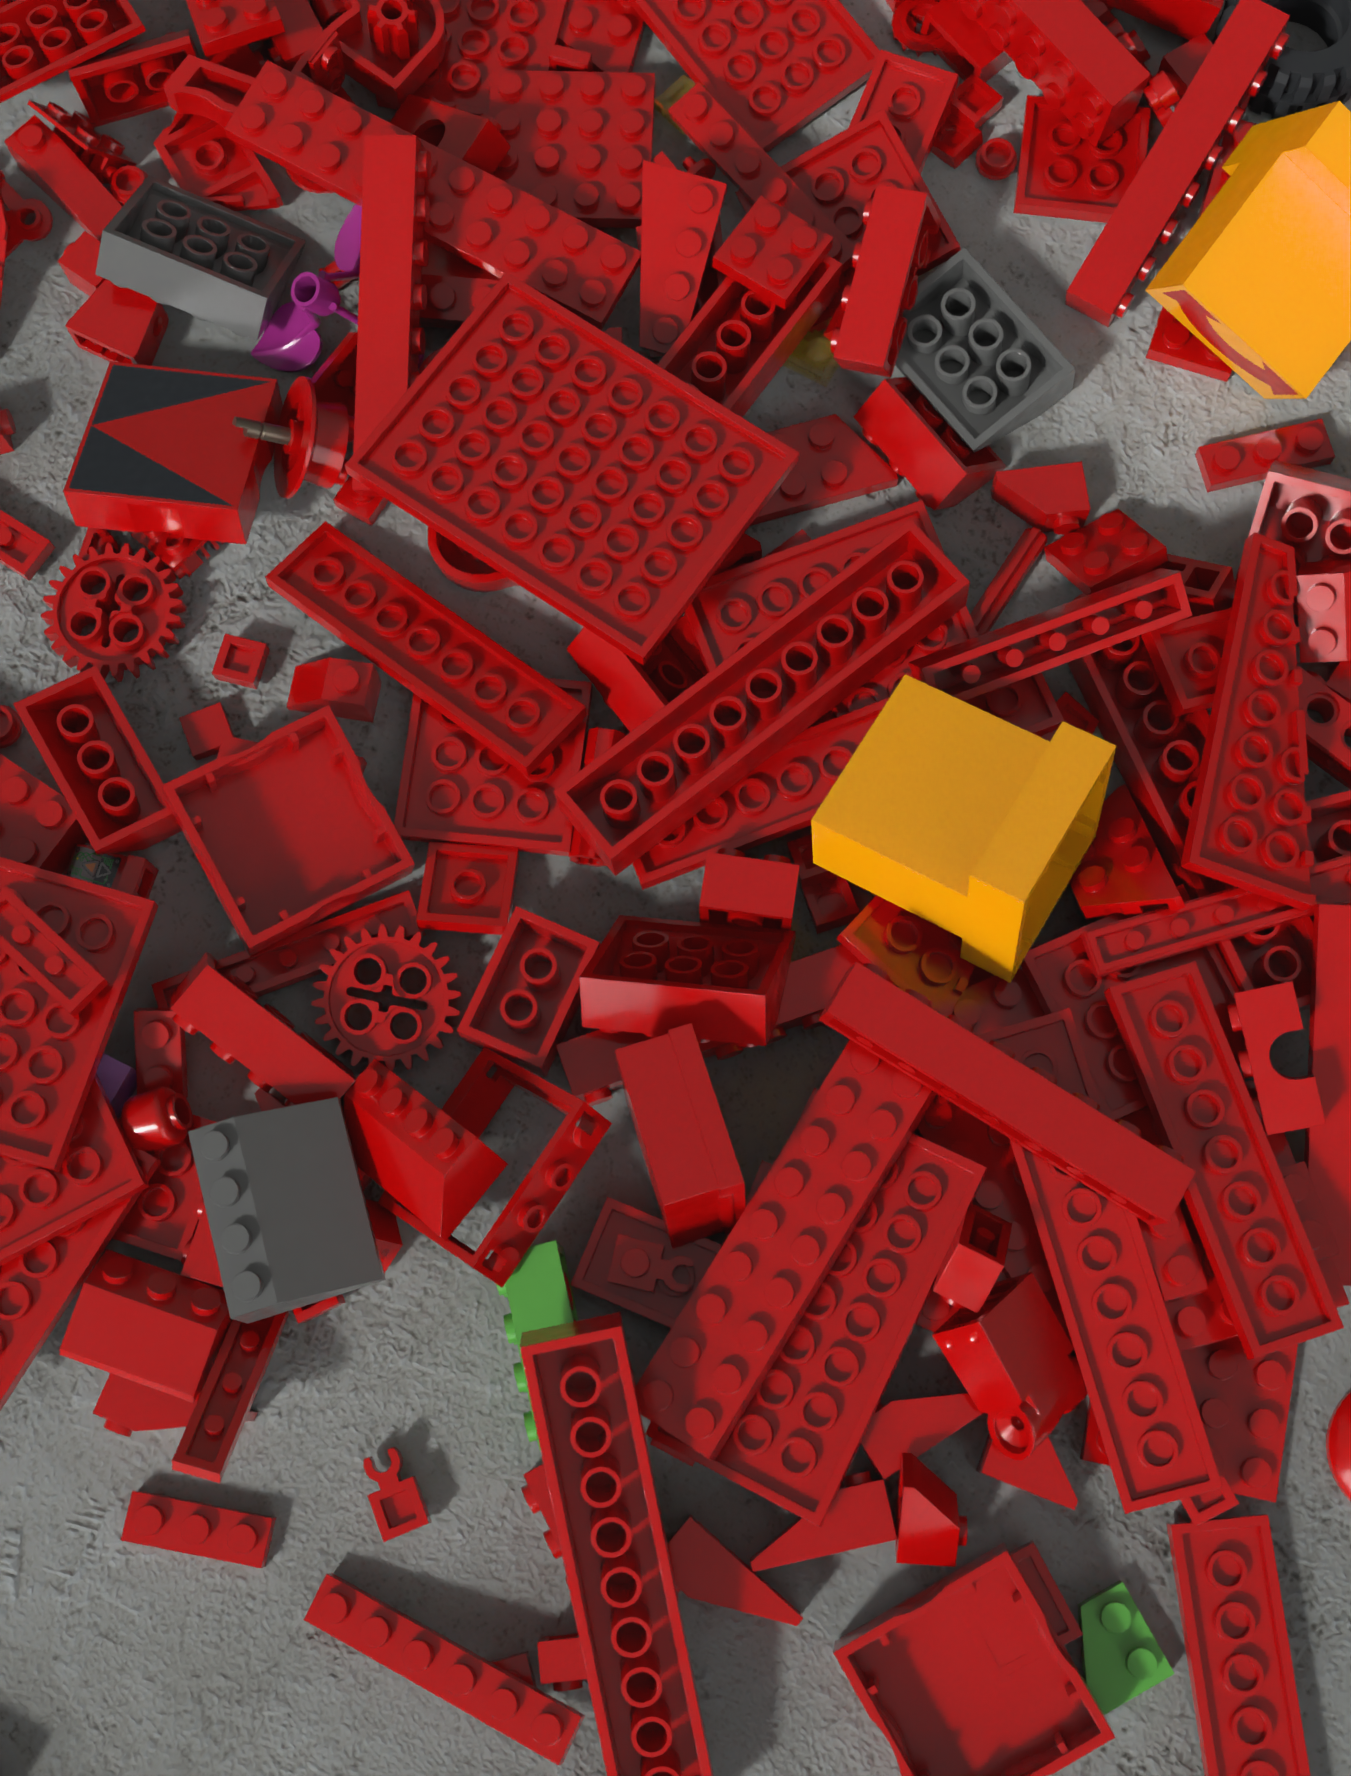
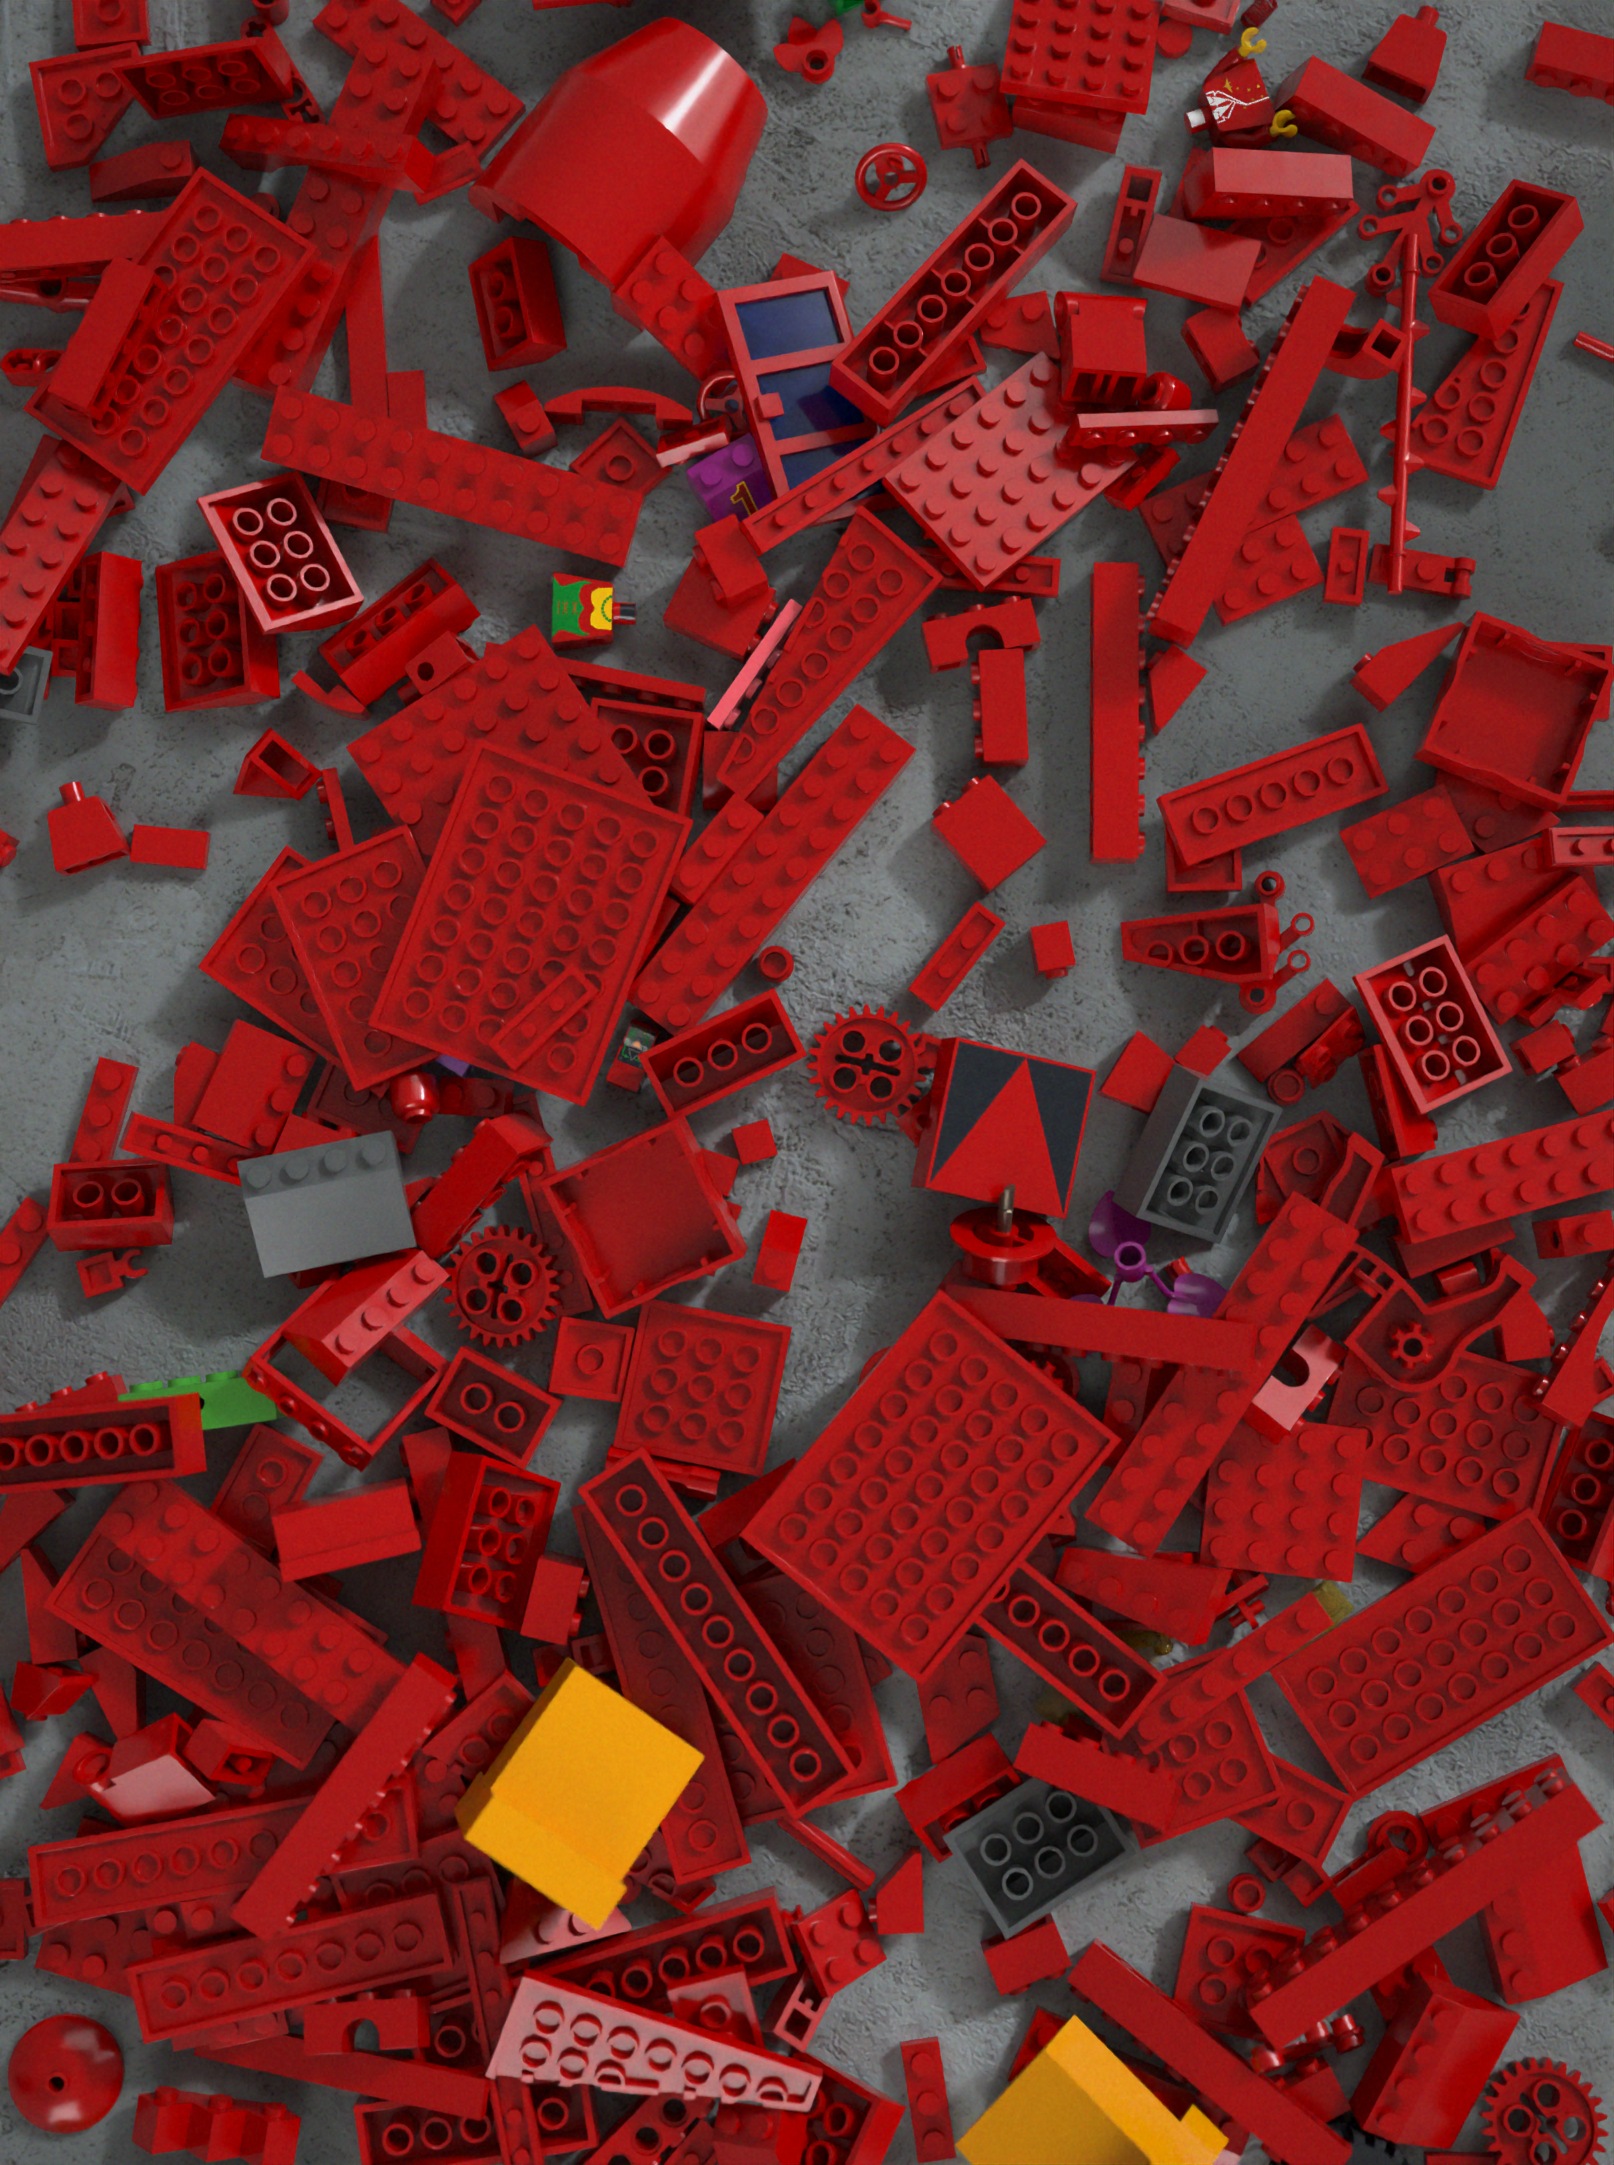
camera: 90 degrees right, 10 degrees up
red plate [212,633,270,689] -> none
red plate [265,521,587,776] -> none
red tile [548,44,593,72] -> none
red plate [607,1234,695,1293] -> none
red plate [712,196,834,310] -> none
red brick [908,568,1193,701] -> none
none -> red slope [46,1158,175,1252]
none -> red brick [980,1912,1072,1996]

